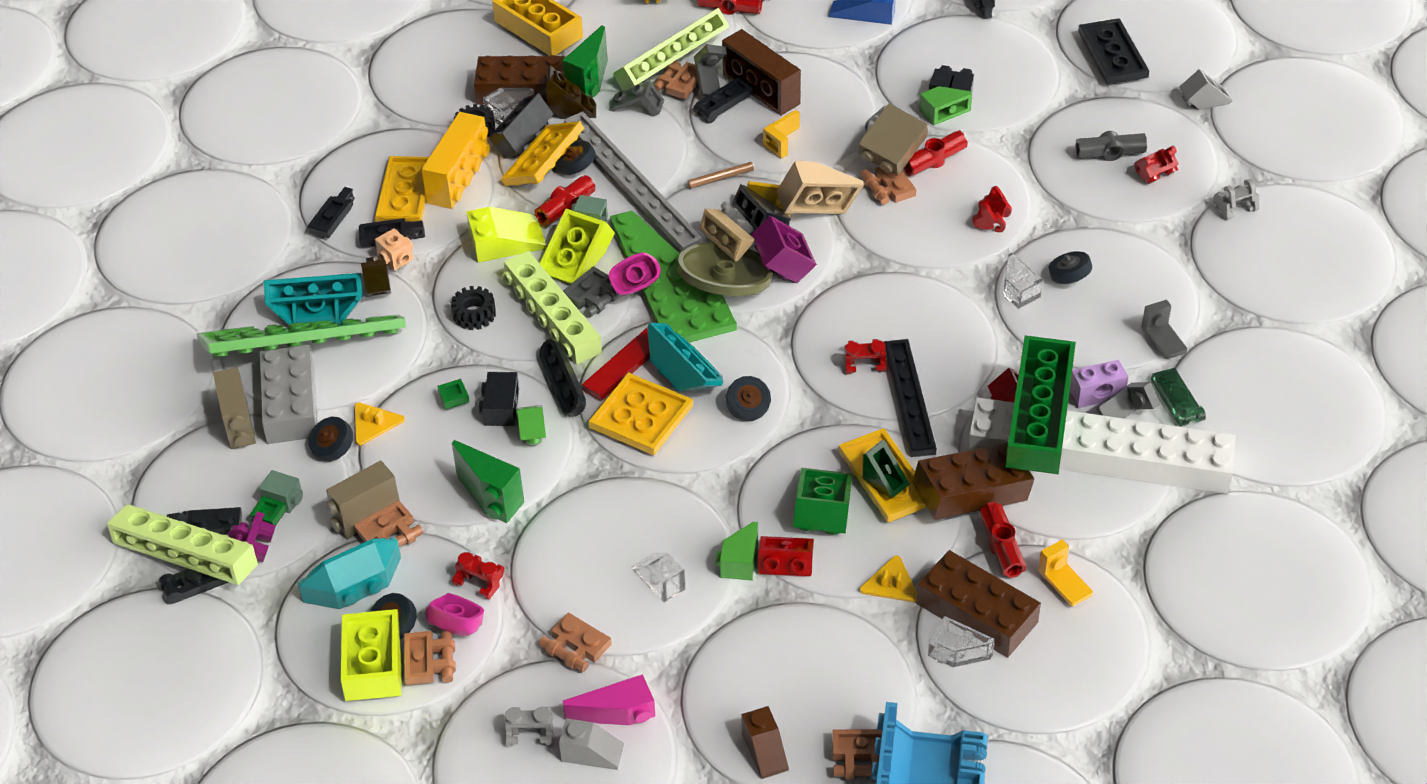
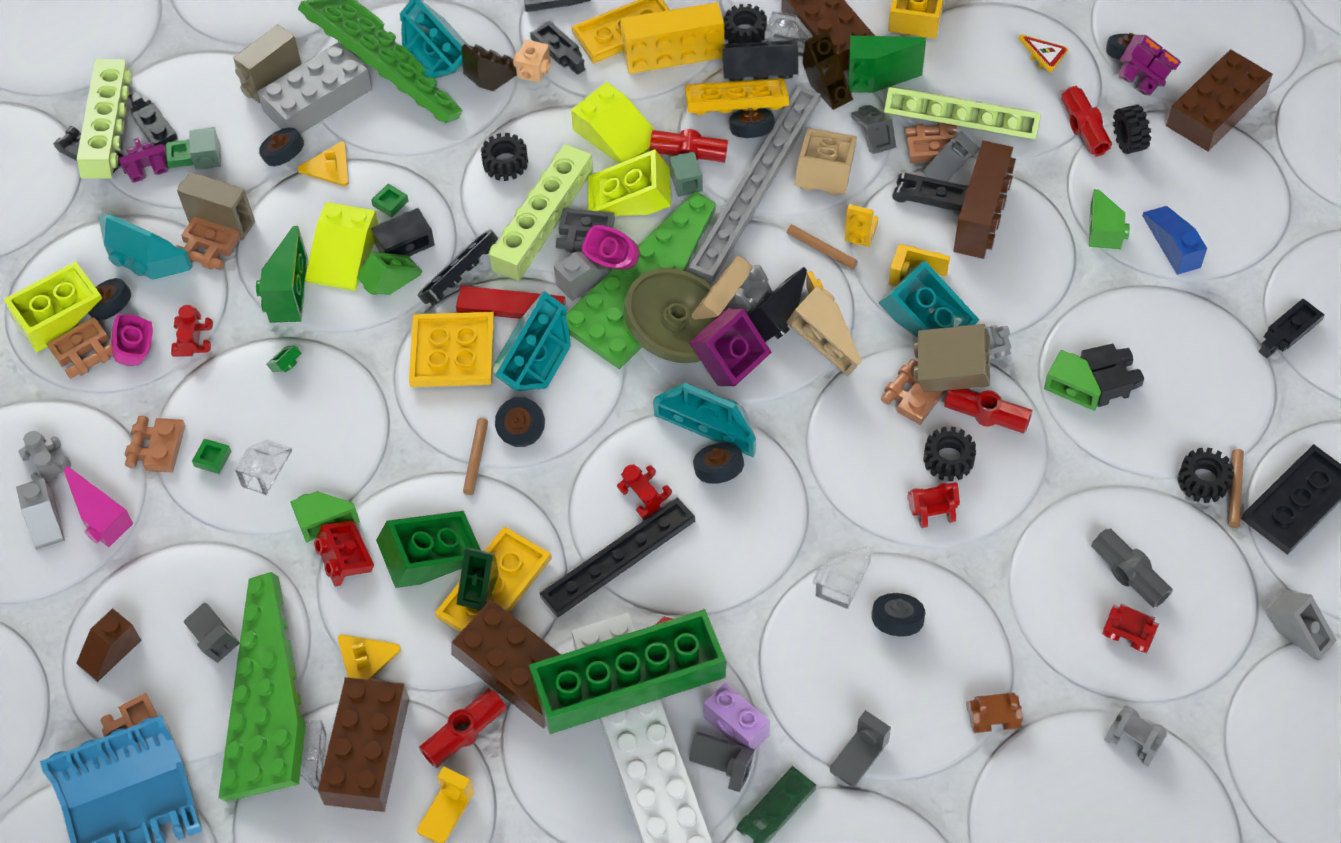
camera: 60 degrees right, 10 degrees up
none -> dark grey bracket [184,603,240,663]
none -> green plate [192,439,232,474]
none -> bright green wing [218,572,306,802]
none -> green plate [266,345,302,372]
none -> neon yellow slope [305,202,379,291]
none -> medium nougat bar [463,418,488,495]
none -> light grey slope [554,252,612,301]
none -> teal wedge [653,383,756,457]
none -> black wheel [693,443,744,484]
none -> tan slope [794,128,857,195]
none -> yellow bracket [844,204,879,247]
none -> teal slope [879,261,980,338]
none -> black tyre [923,426,976,481]
none -> dark orange piece [966,692,1023,733]
none -> bright green slope [1089,189,1130,250]
none -> black tyre [1178,447,1234,503]
none -> medium nougat bar [1228,449,1244,528]

